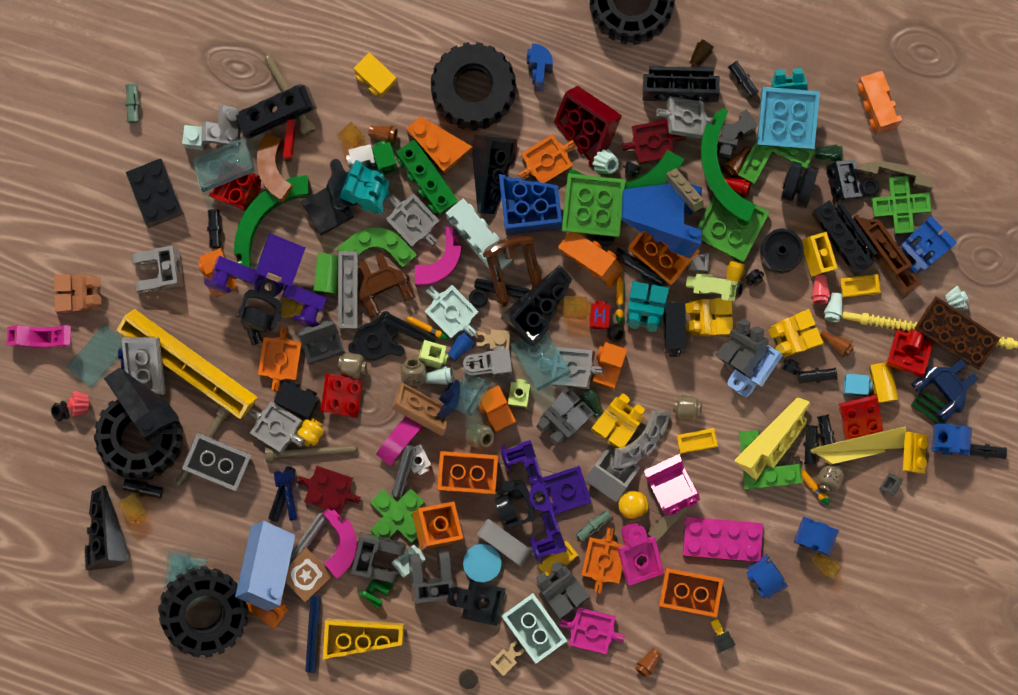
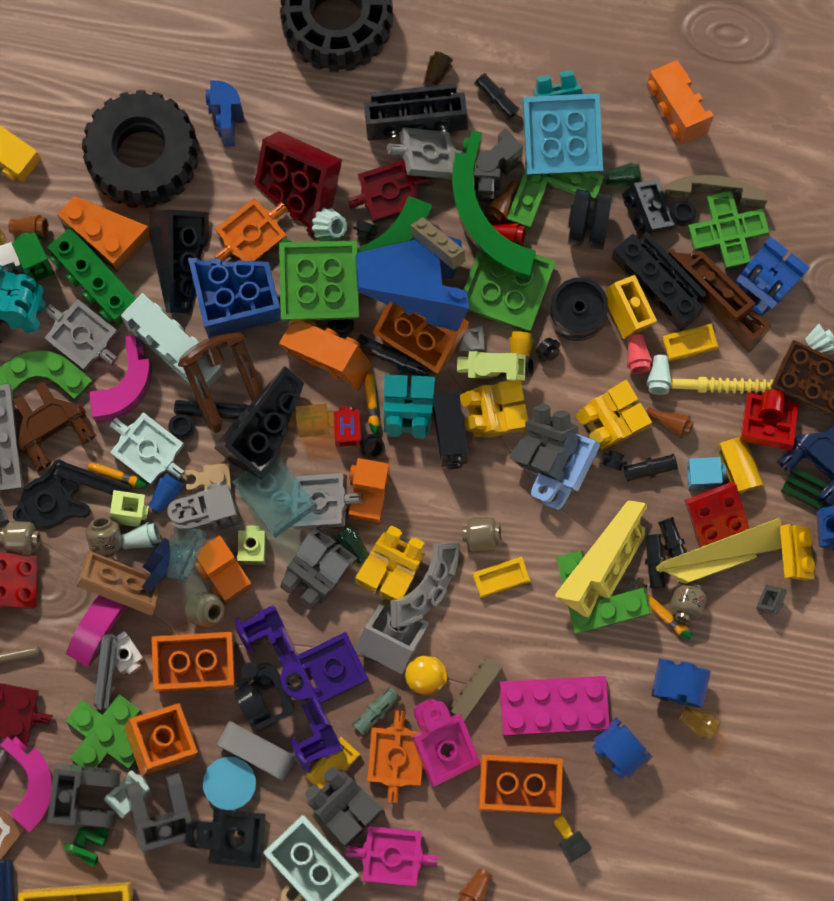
camera: 10 degrees left, 5 degrees down
panel [644,455,700,516] -> none

